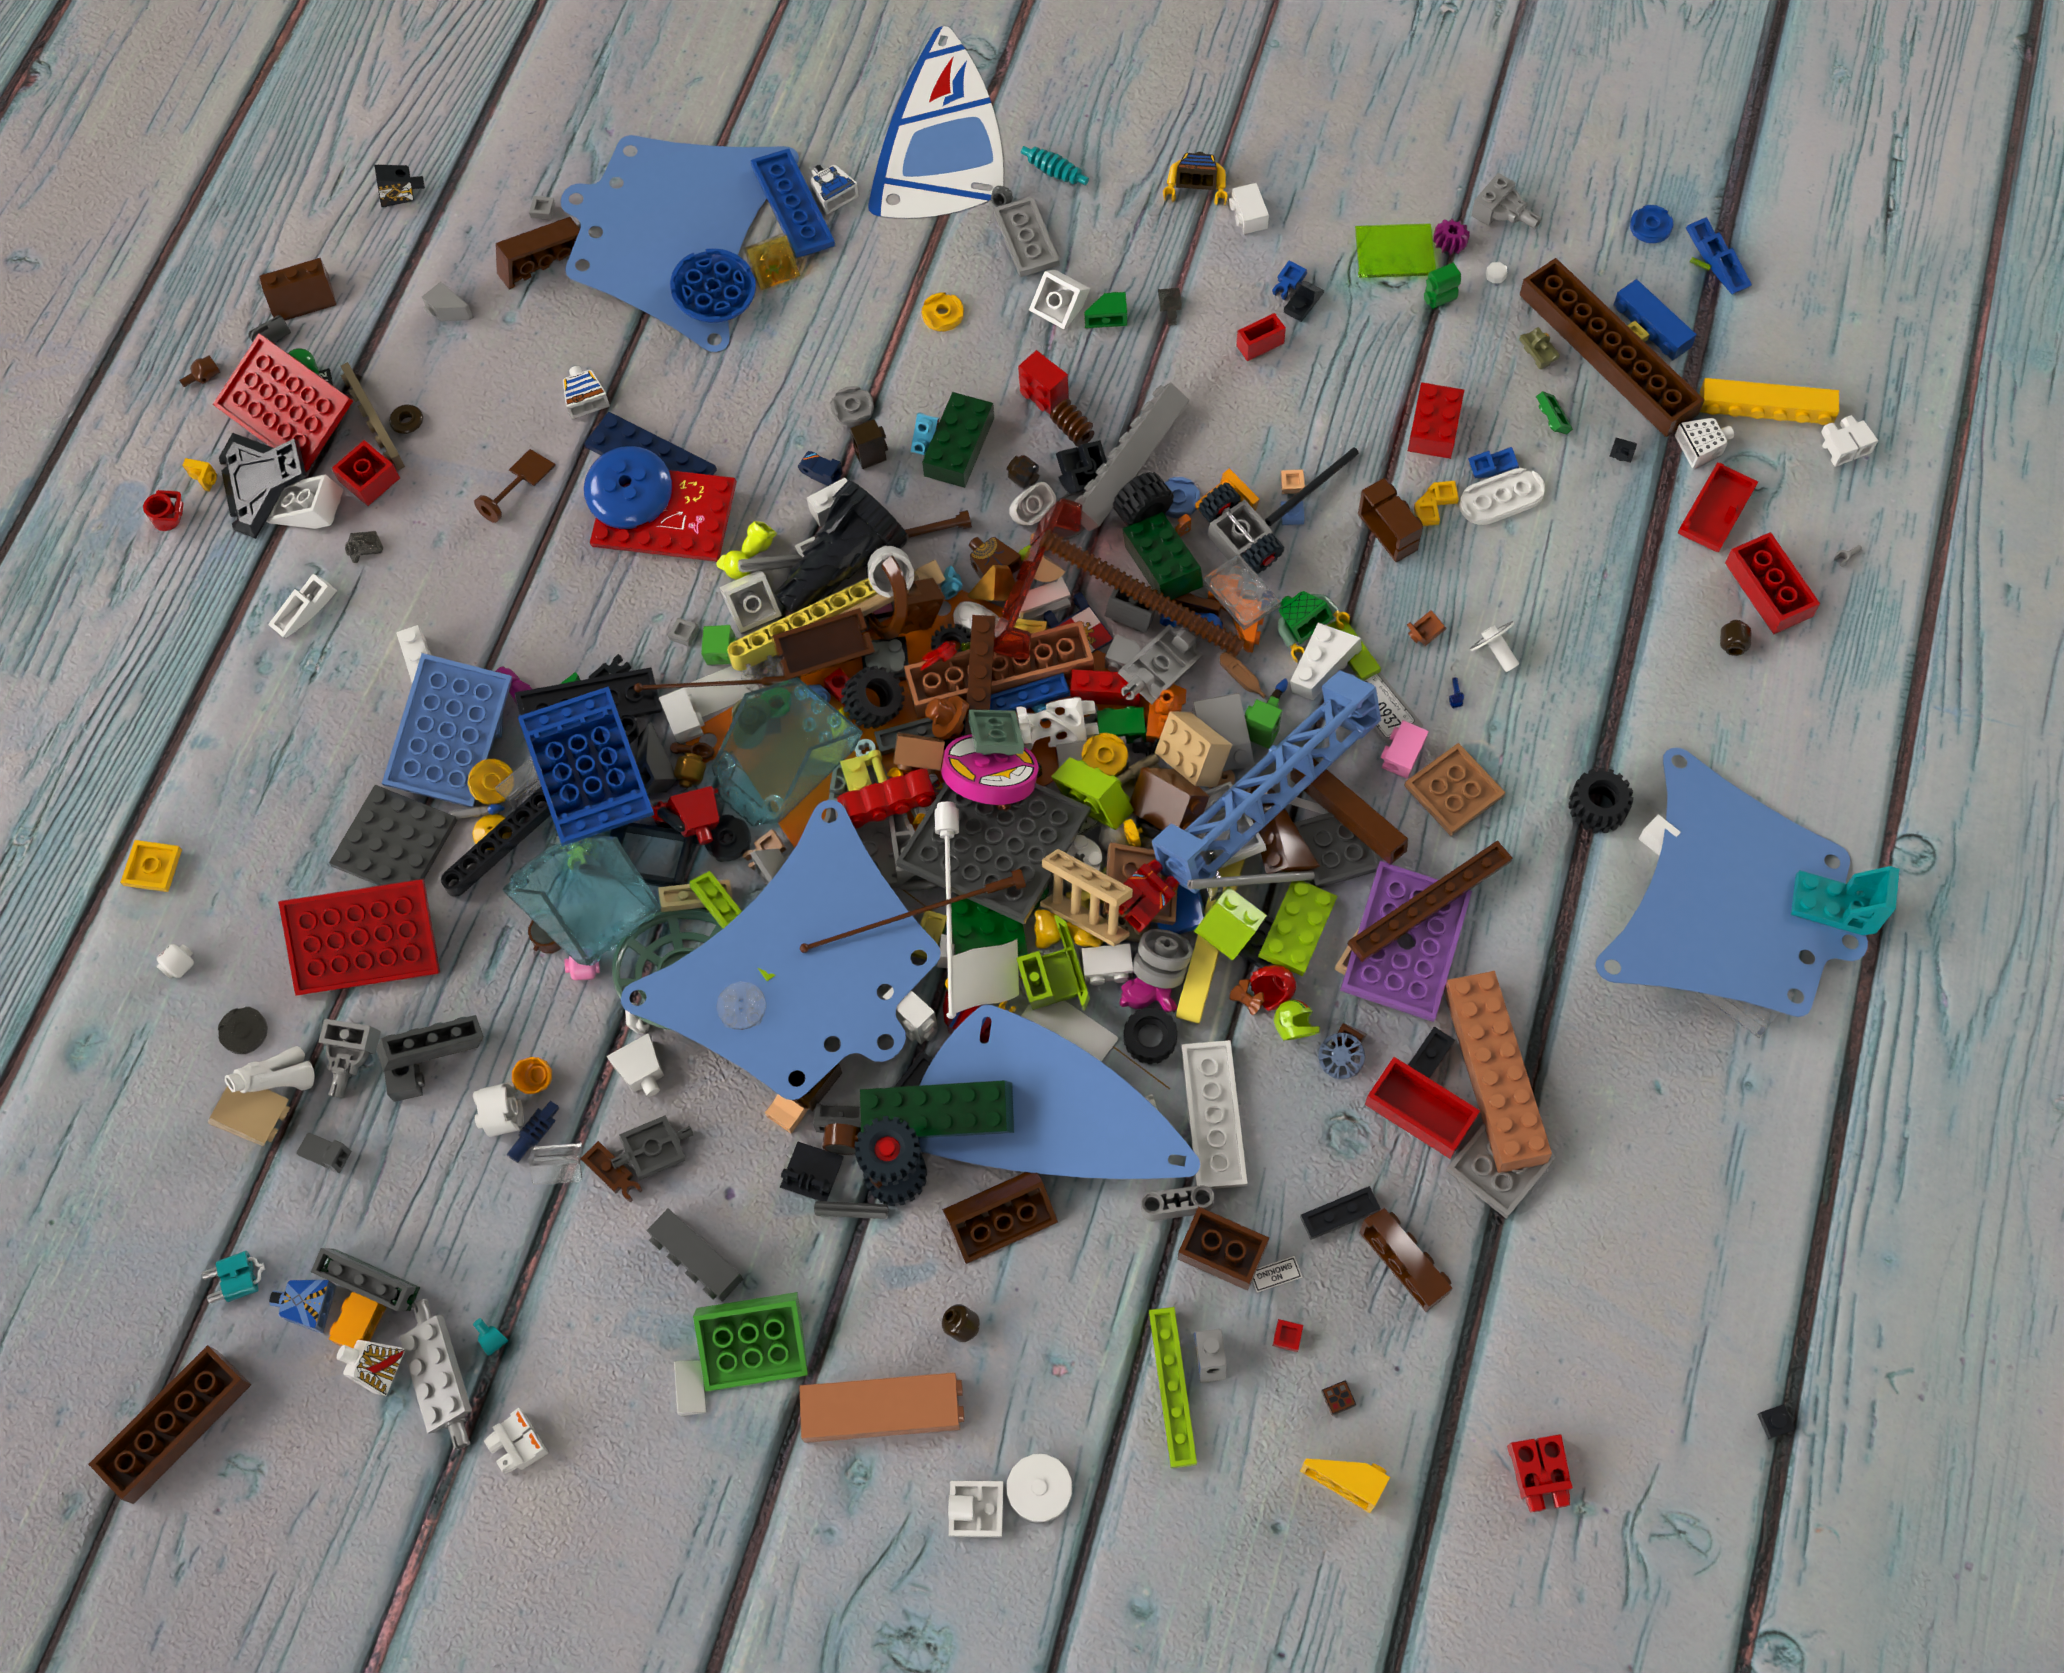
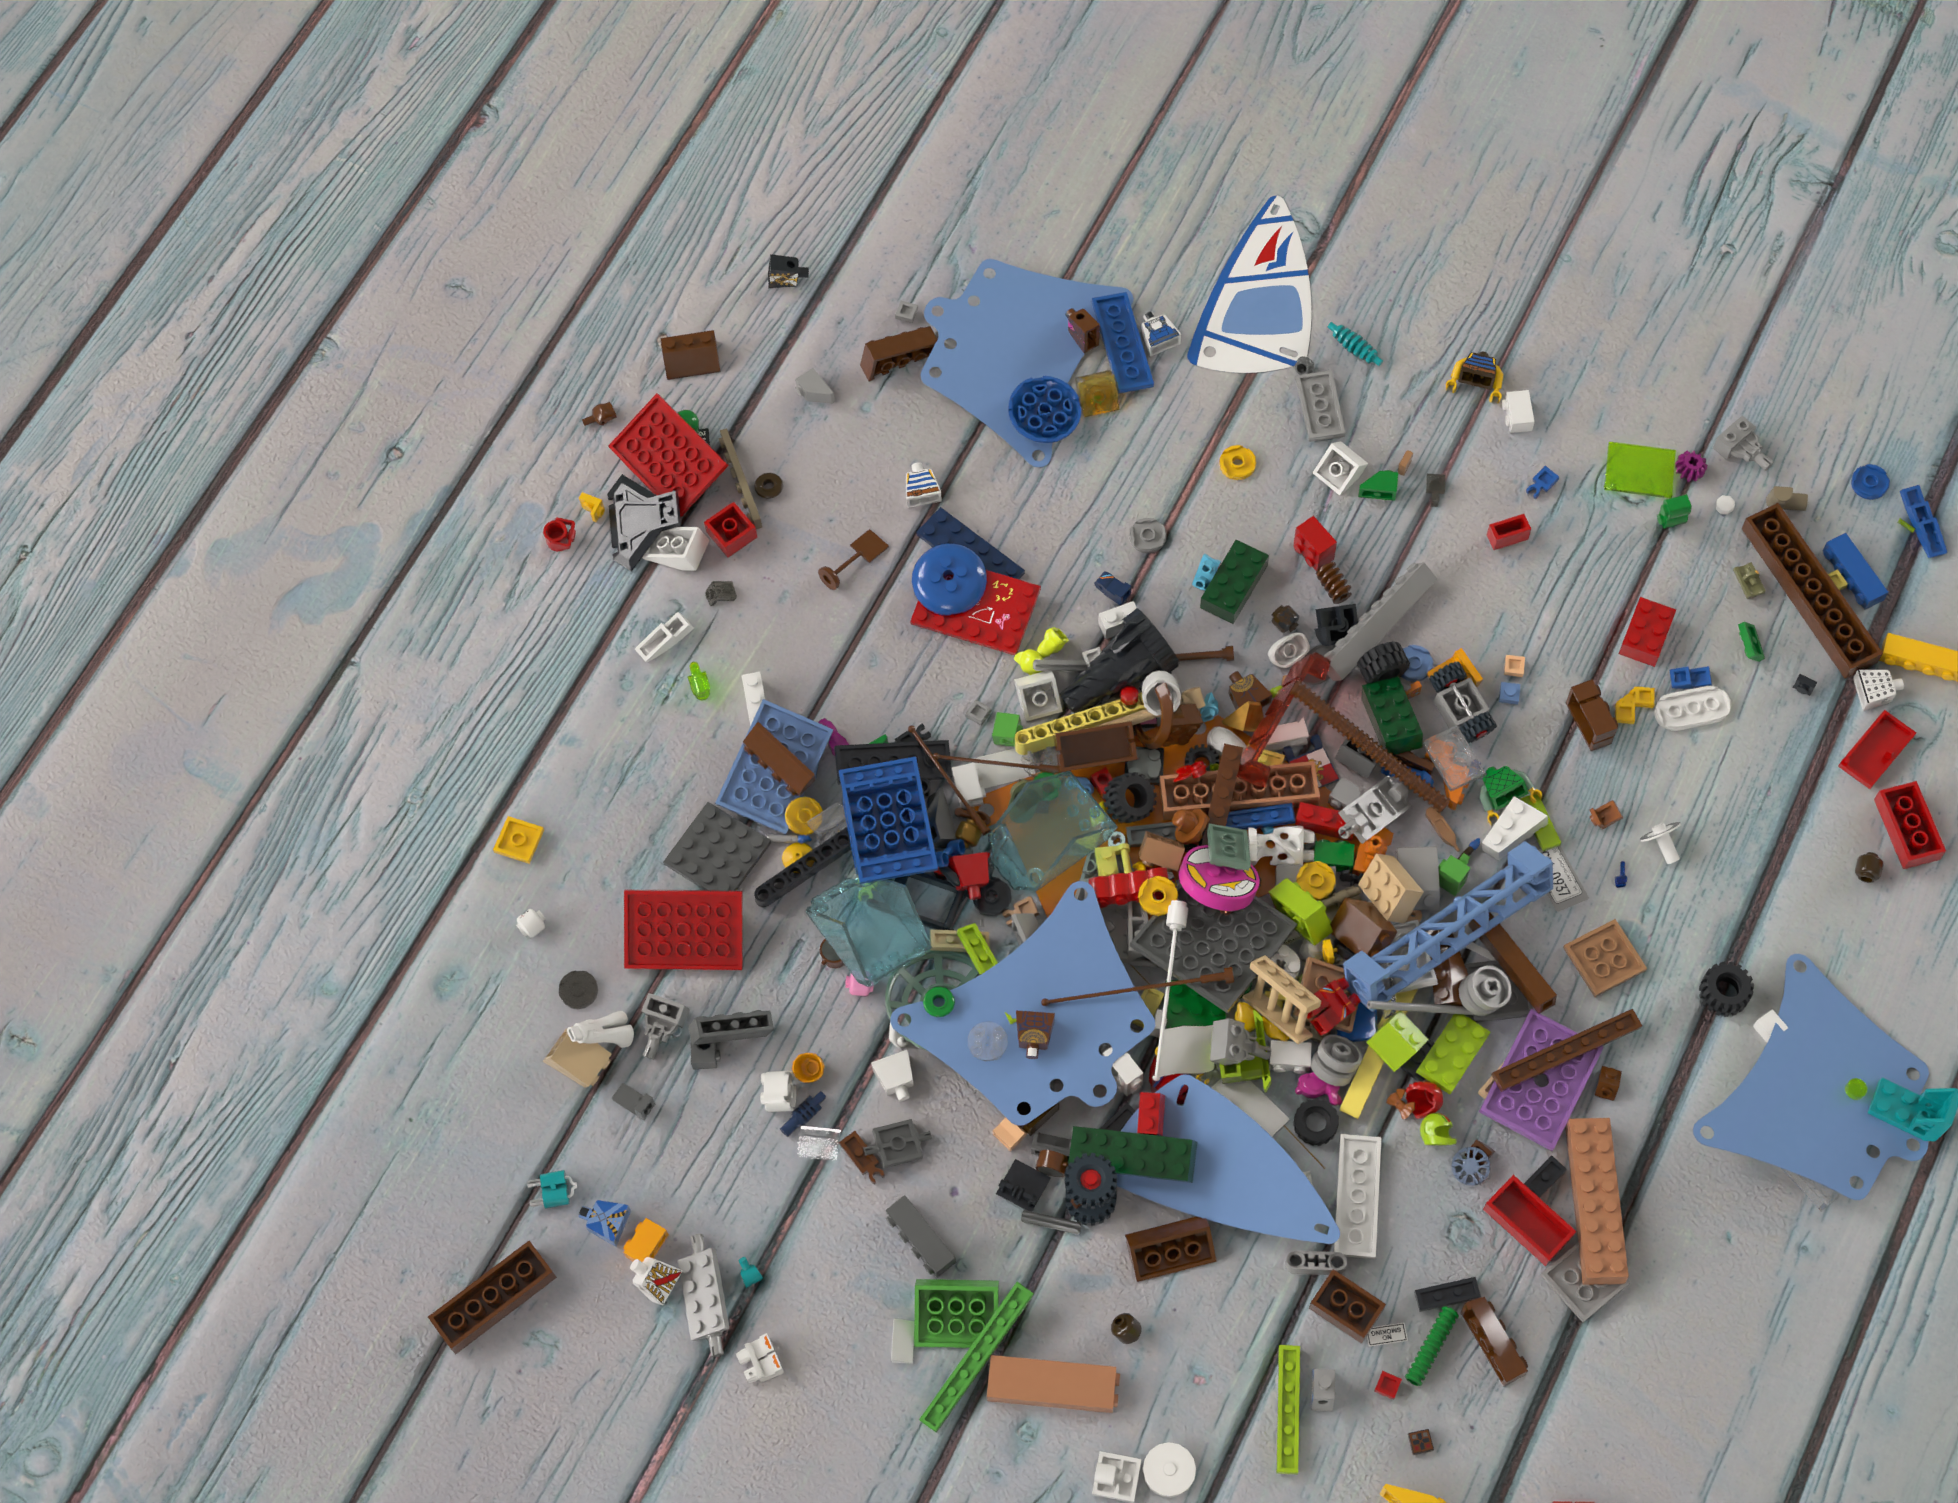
camera: 10 degrees right, 0 degrees up
dark grey arm [248,315,291,343] -> none
dark grey piece [311,1248,420,1312] -> none
dark brown brick [850,419,888,469] -> none
tan brick [1023,550,1065,582] -> none
black piece [1265,447,1359,526] -> none
black slope [1284,281,1324,322] -> none
bright pink brick [1381,720,1429,779] -> none
none -> clear neon green arm [687,662,710,701]
none -> reddish brown slope [743,722,815,797]
none -> reddish brown piece [908,725,991,836]
none -> bright green tile [919,1282,1034,1433]
none -> green piece [923,987,955,1017]
none -> blue bar [935,839,965,867]
none -> torso [1016,1010,1055,1059]
none -> reddish brown torso [1065,308,1100,353]
none -> red tile [1121,686,1139,705]
none -> red brick [1137,1092,1165,1136]
none -> yellow tile [1138,876,1178,916]
none -> light grey brick [1210,1018,1271,1066]
none -> medium nougat tile [1398,450,1413,476]
none -> green piece [1405,1306,1459,1386]
none -> light grey wheel [1459,966,1512,1016]
none -> reddish brown bracket [1595,1066,1622,1101]
none -> dark tan brick [1766,486,1808,511]
none -> clear neon green tile [1845,1078,1868,1100]

